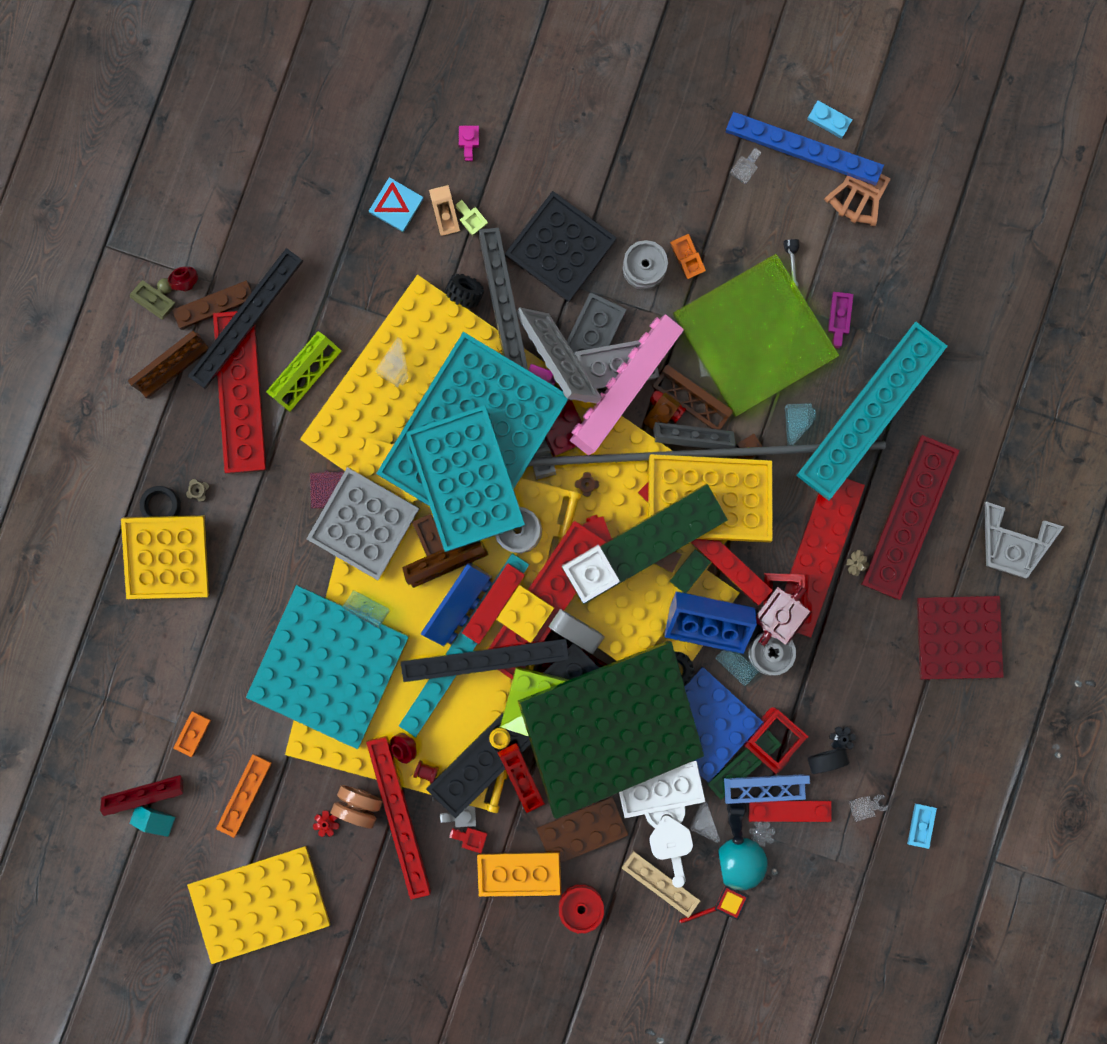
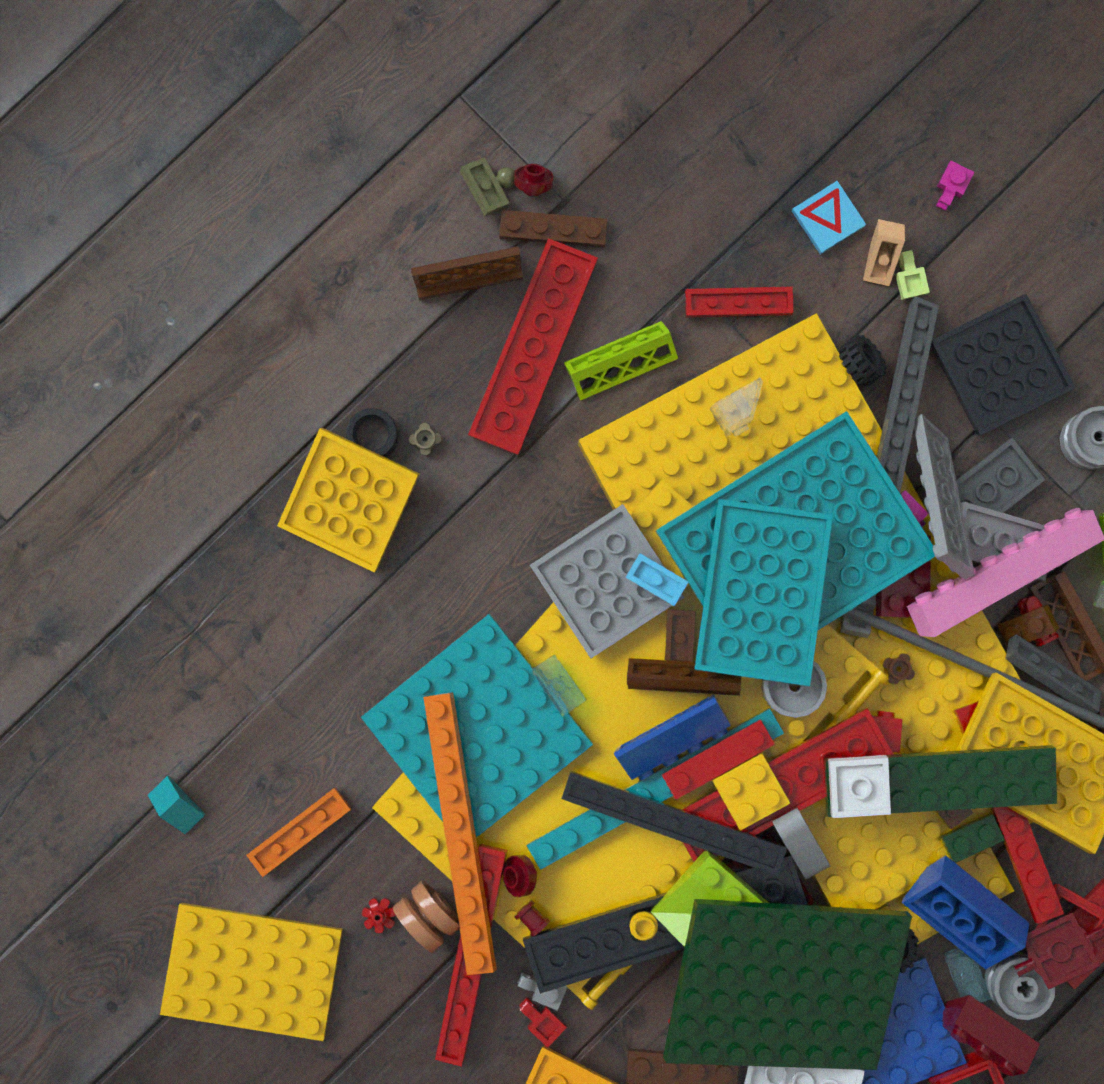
camera: 25 degrees right, 0 degrees up
dark red plate [100,775,183,816] -> none
orange plate [173,711,211,757] -> none
black plate [188,248,303,389] -> none
clear pink piece [310,470,344,509] -> none
red plate [497,743,545,813] -> none
none -> orange plate [423,692,497,975]
none -> medium azure plate [626,553,688,606]
none -> red plate [685,286,794,318]
none -> dark red slope [943,995,1040,1076]

